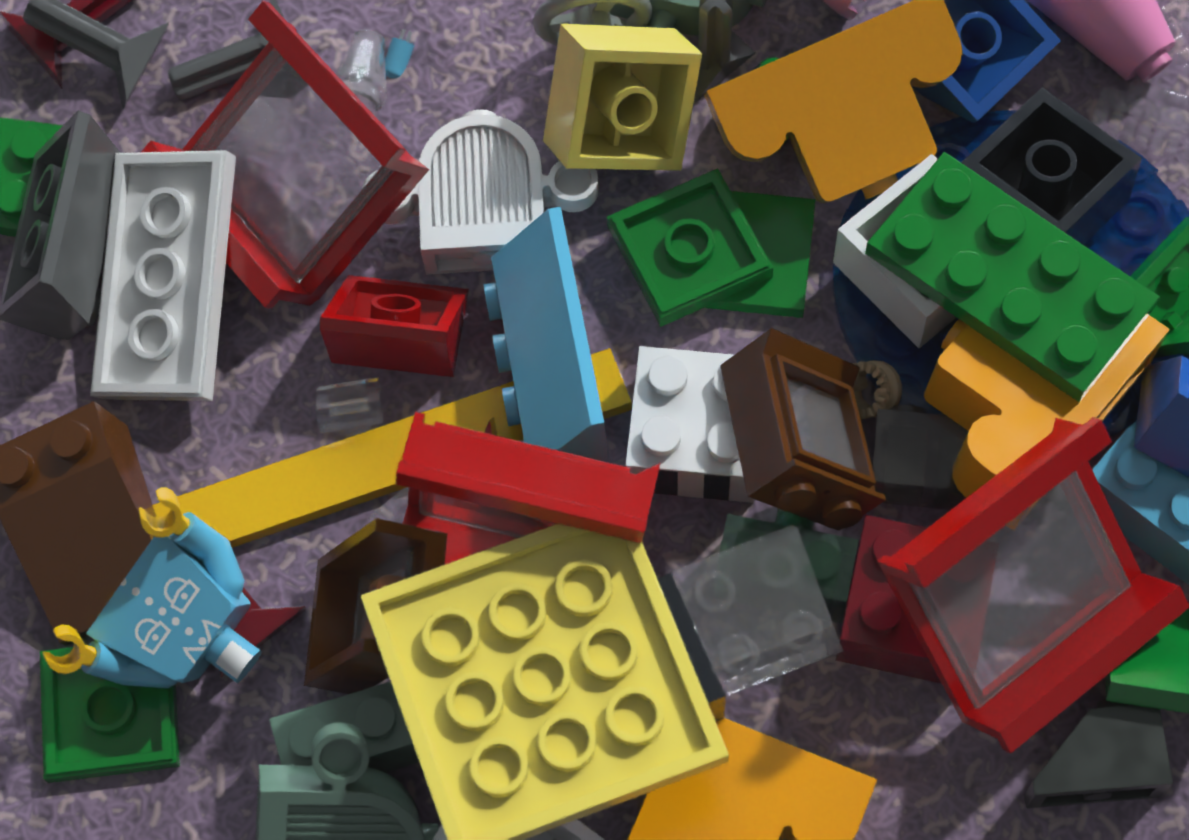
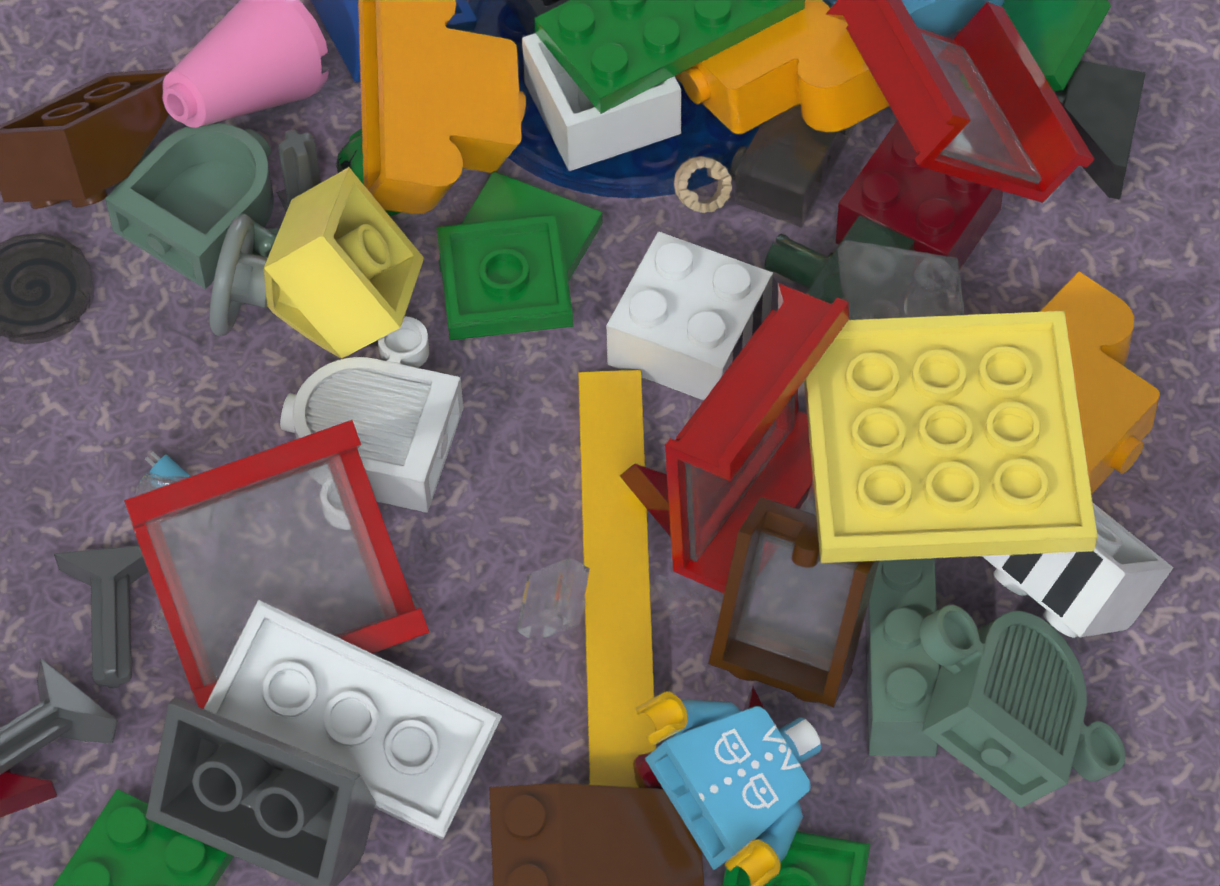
camera: 75 degrees left, 10 degrees down
red slope [320,275,469,377] -> none
medium azure slope [483,207,609,463] -> none
reddish brown window [720,328,886,531] -> none

